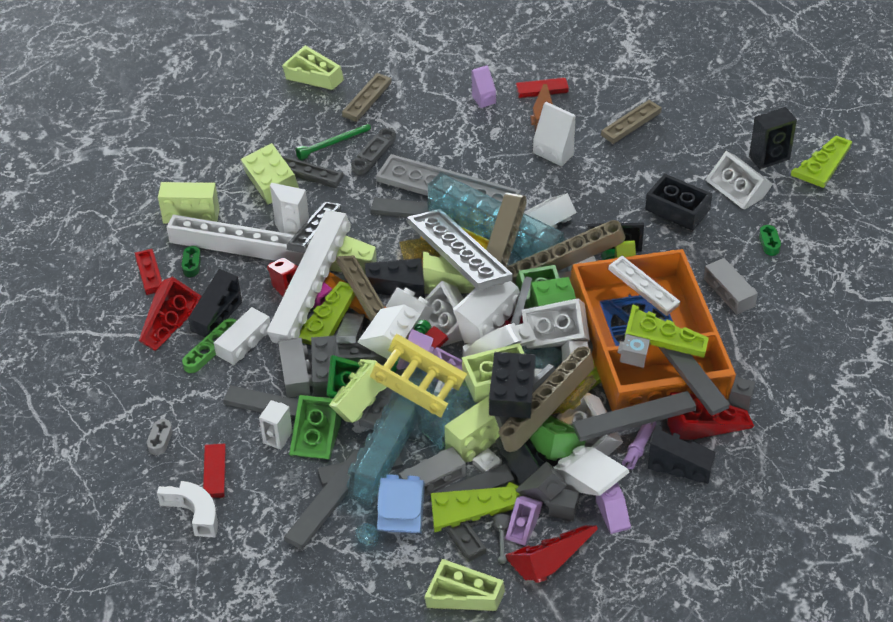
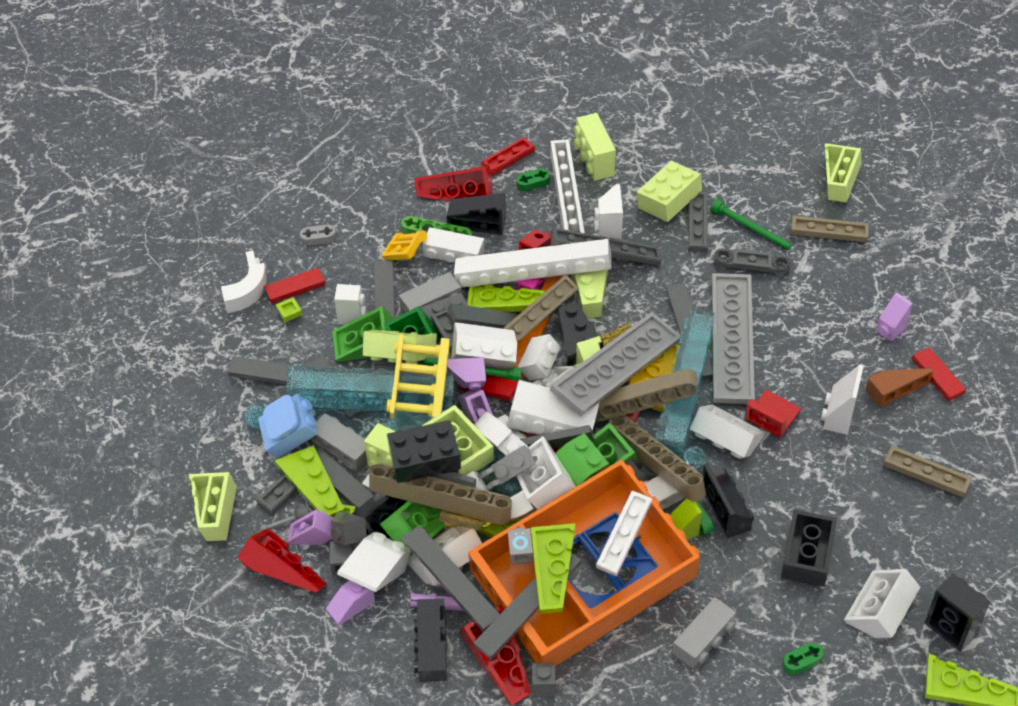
camera: 70 degrees right, 5 degrees up
none -> lime plate [276,297,302,322]
none -> yellow plate [381,230,427,261]
none -> light grey hinge [479,445,535,490]
none -> red bracket [745,390,801,438]

